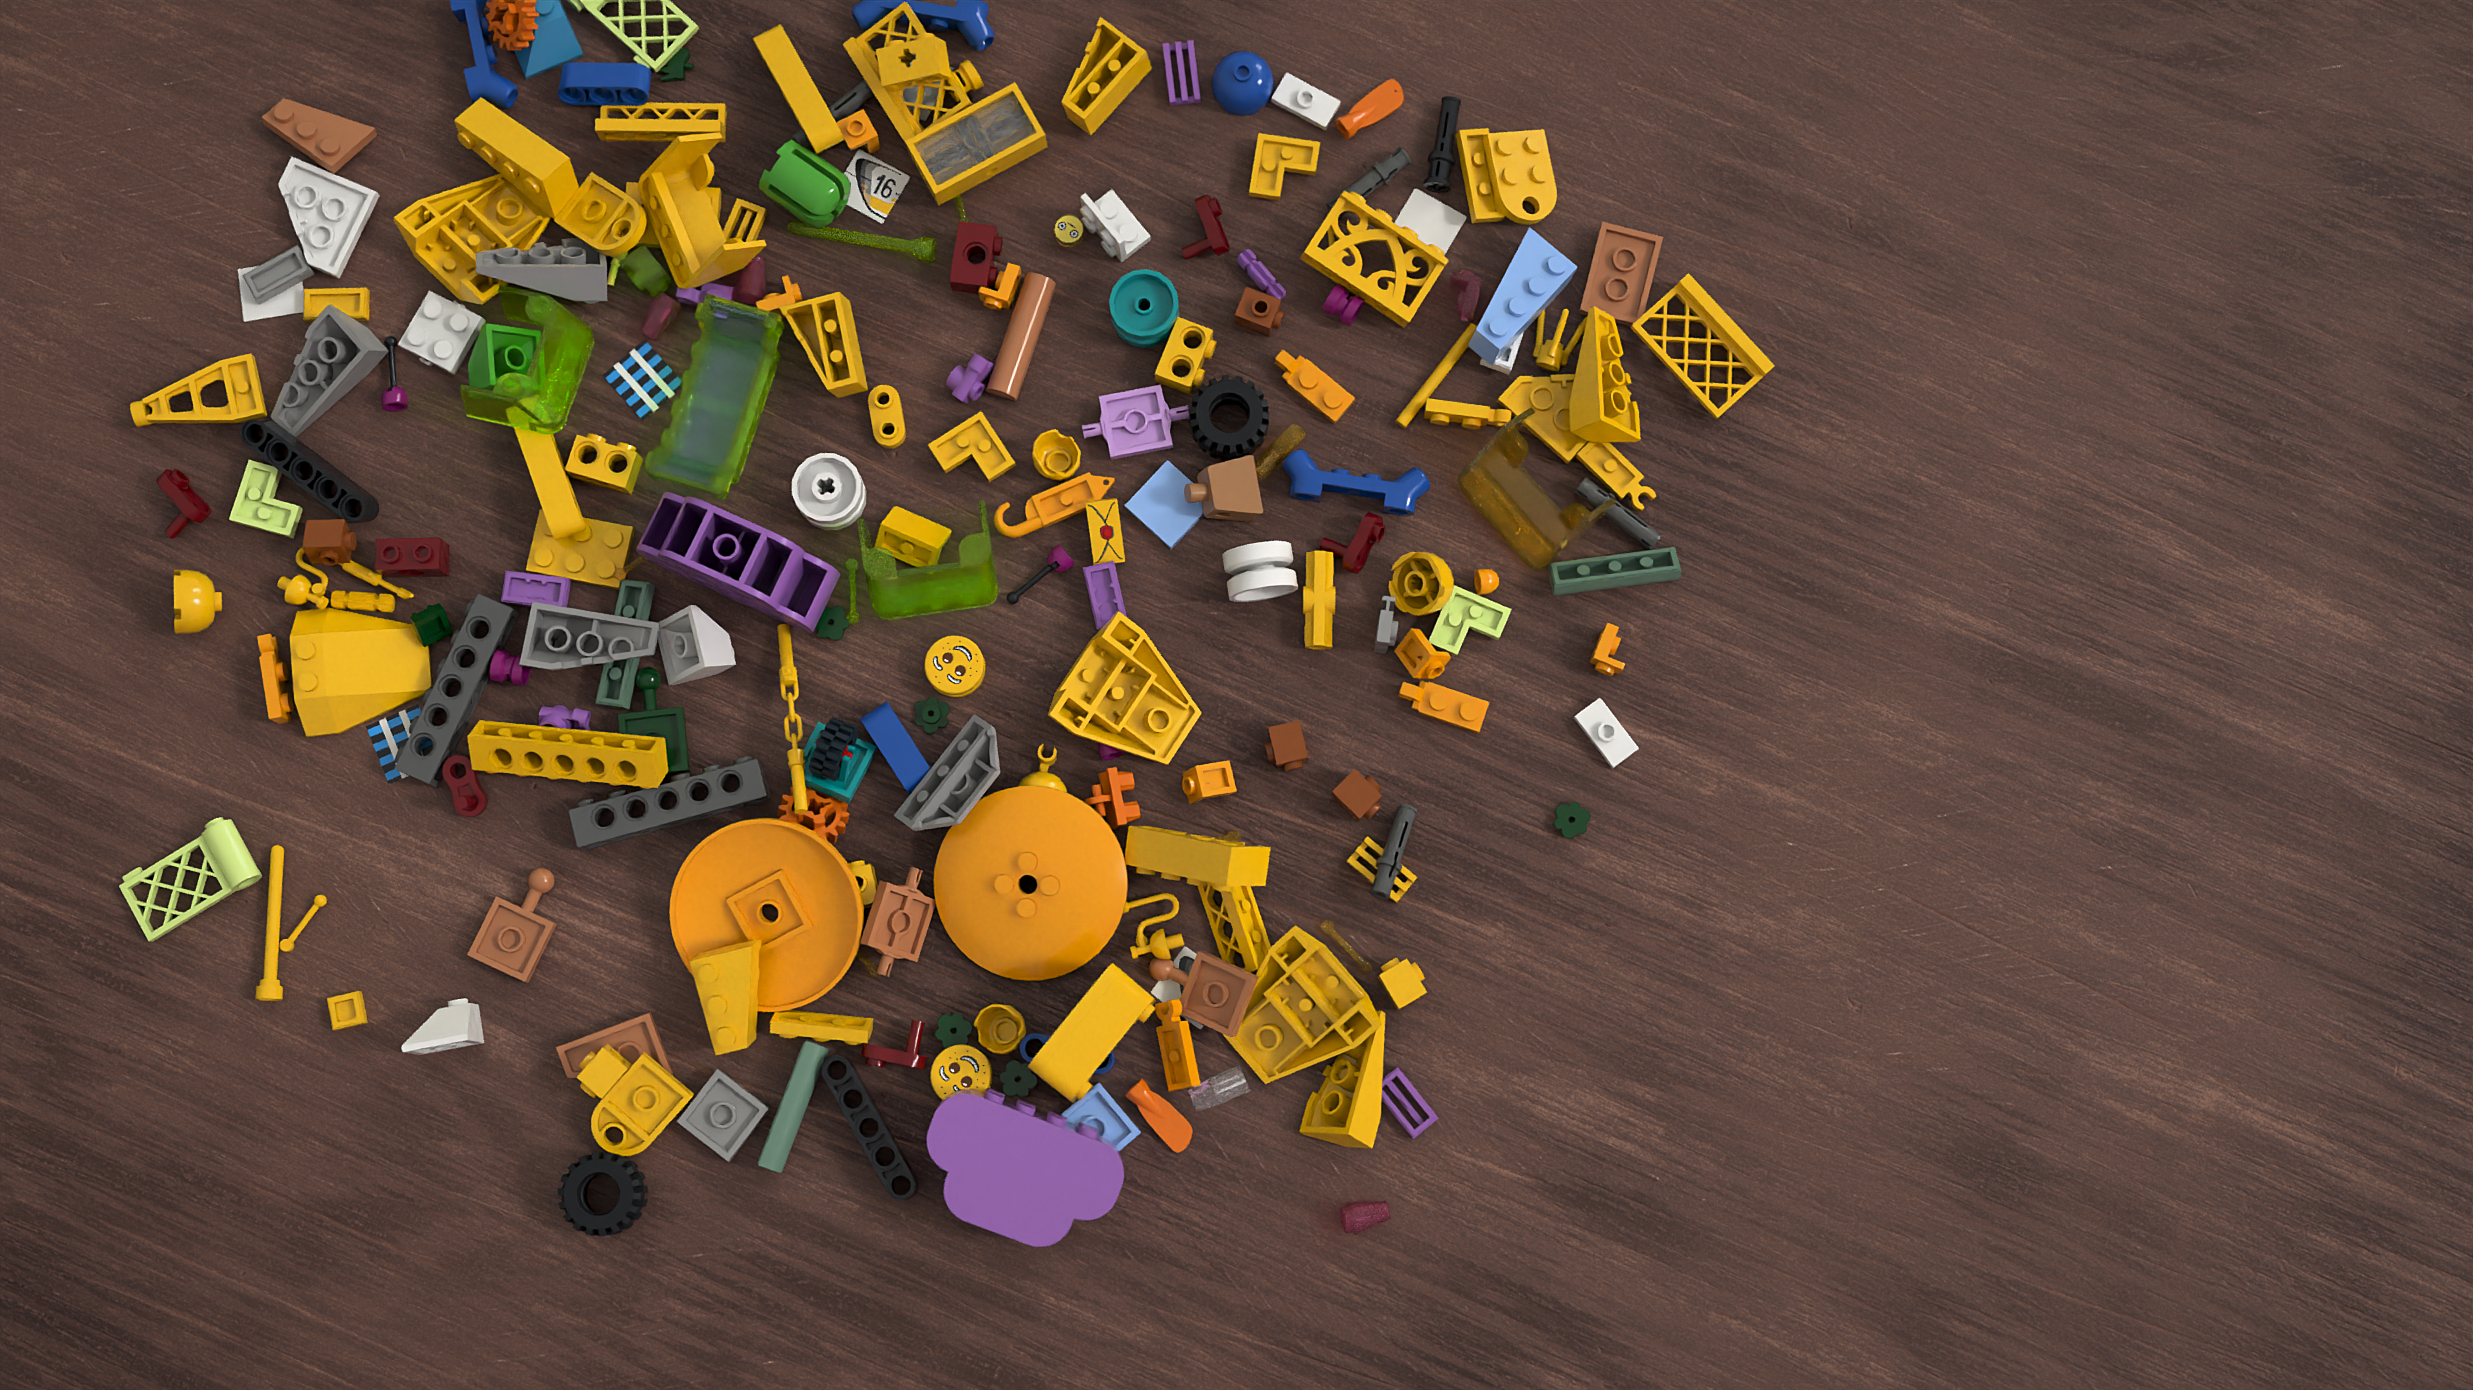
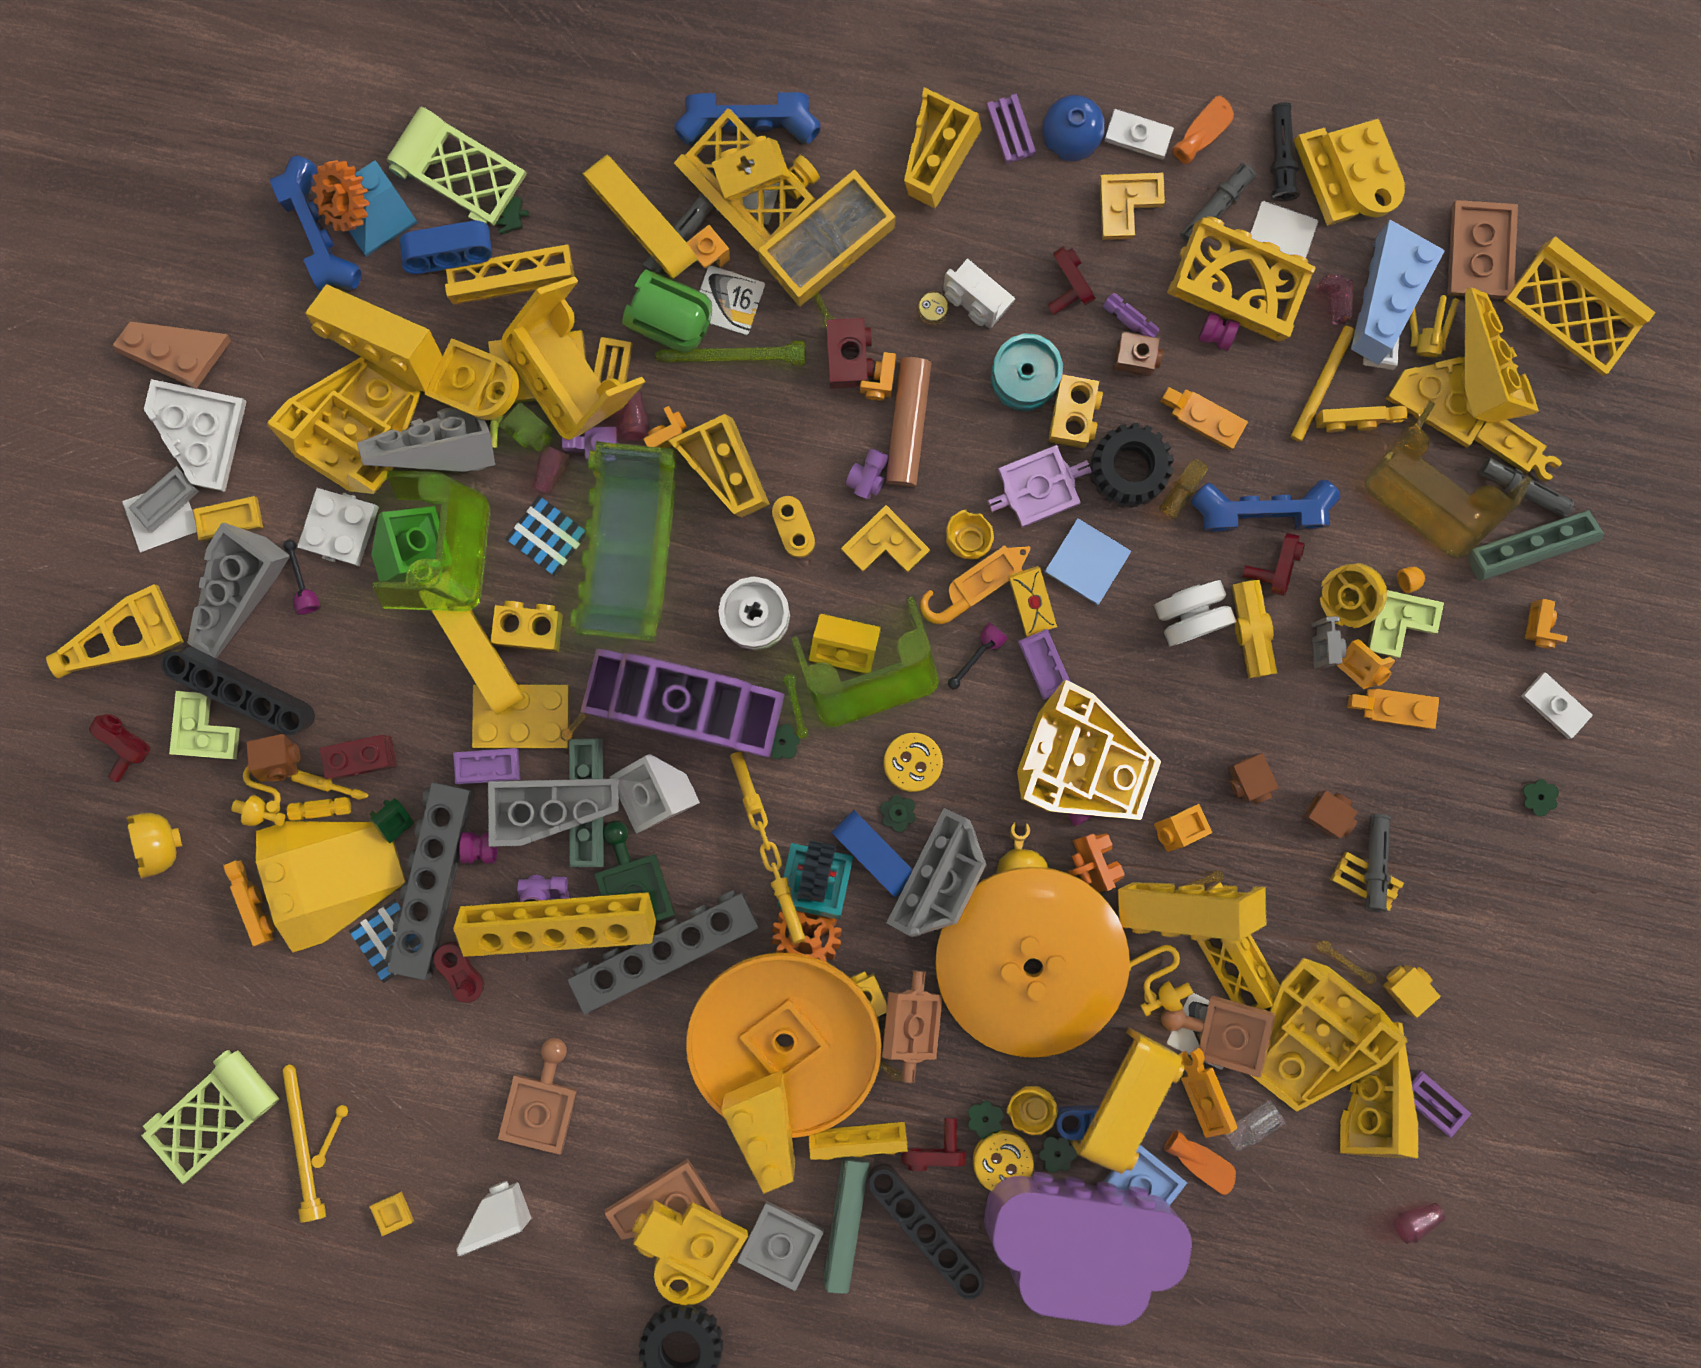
camera: 10 degrees left, 5 degrees up
medium nougat torso [1184,455,1263,522] -> none

